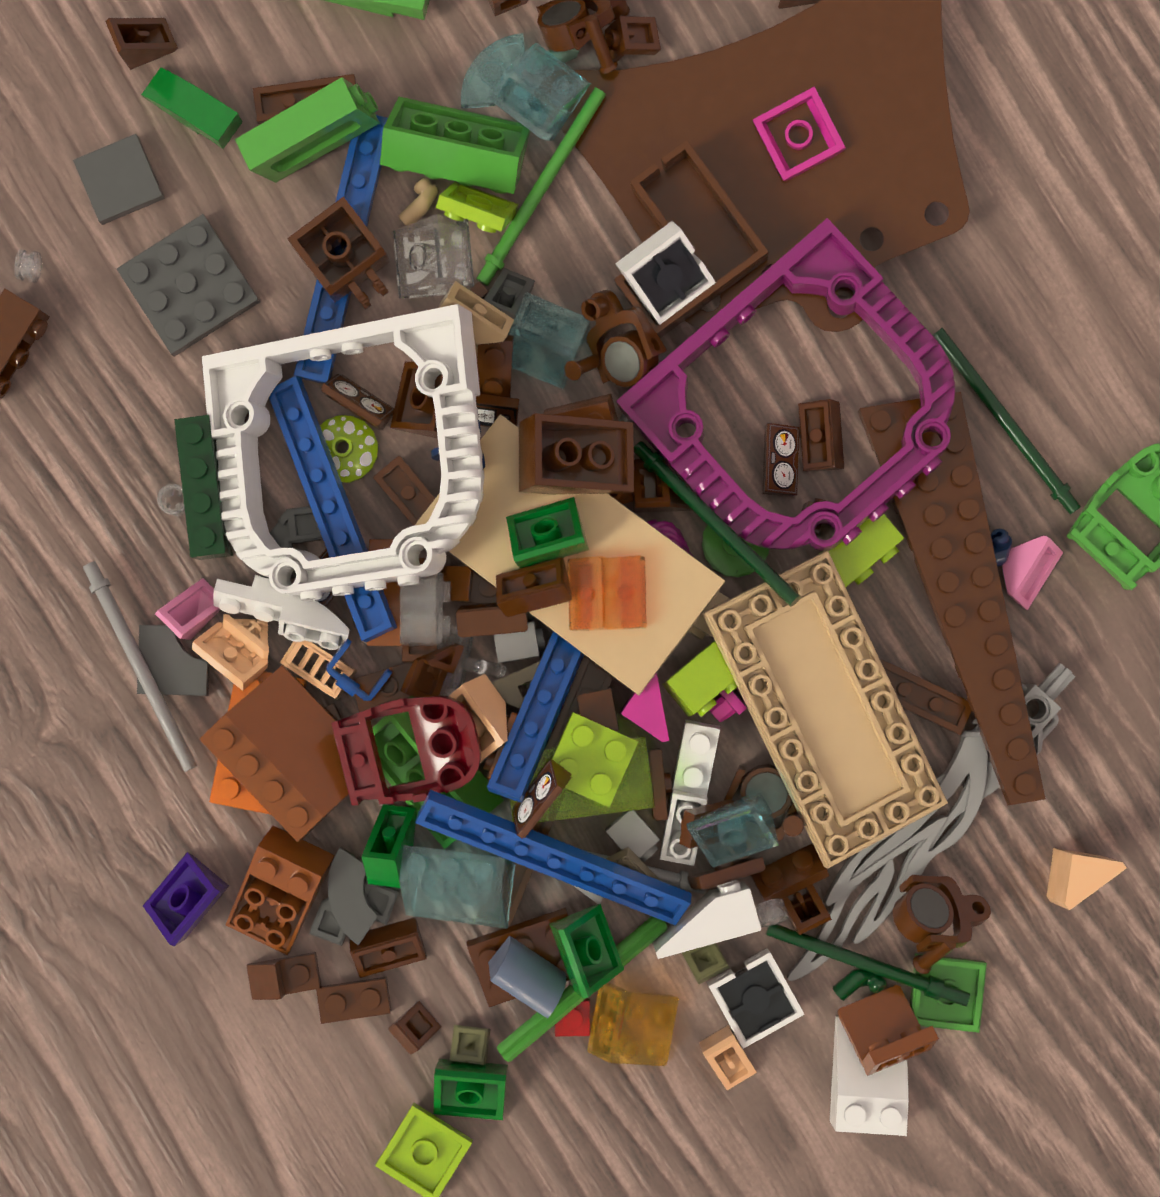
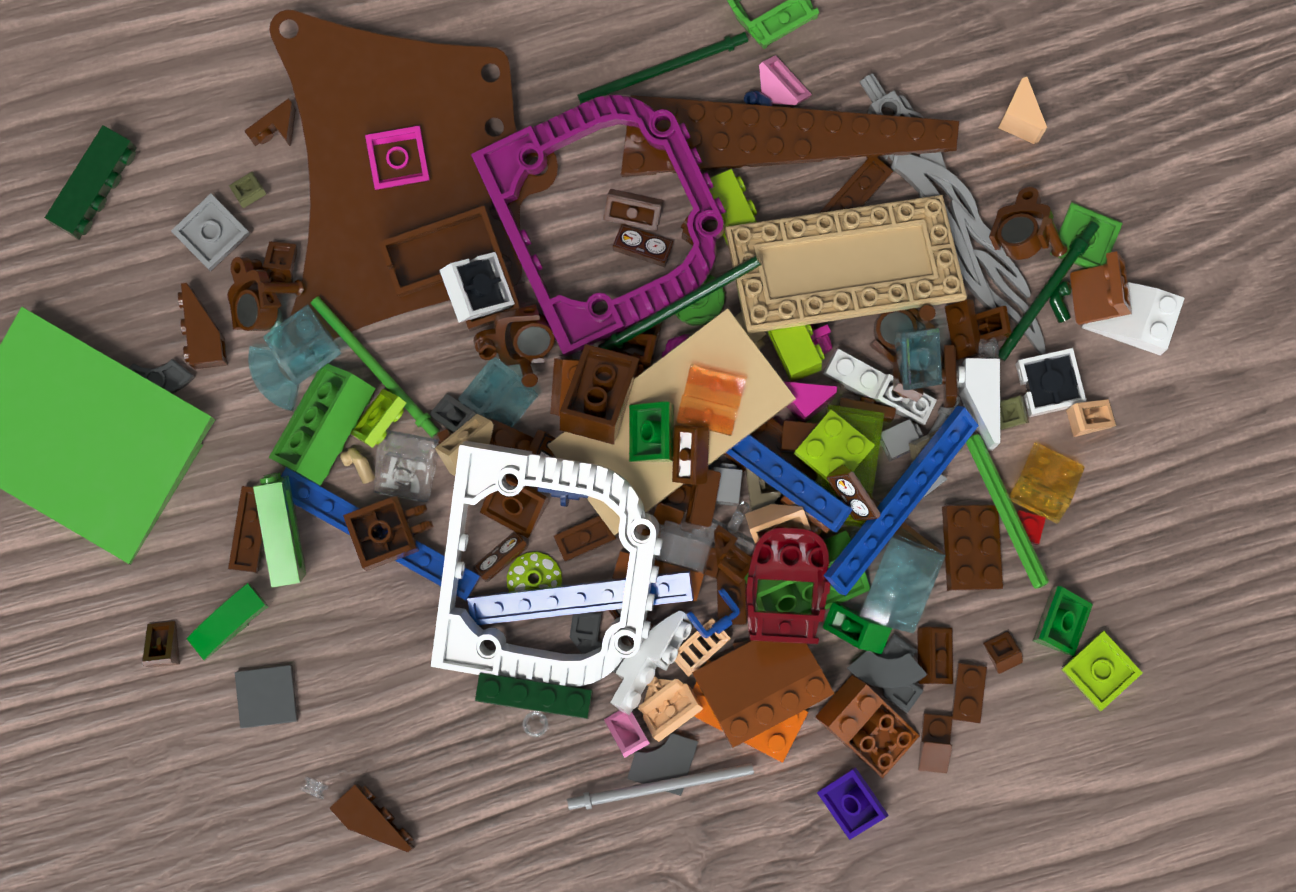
camera: 65 degrees left, 5 degrees down
dark grey plate [117,214,260,357] -> none
olive tile [450,1025,491,1065] -> none
sand blue brick [488,936,566,1019] -> none
green slope [549,904,624,998] -> none

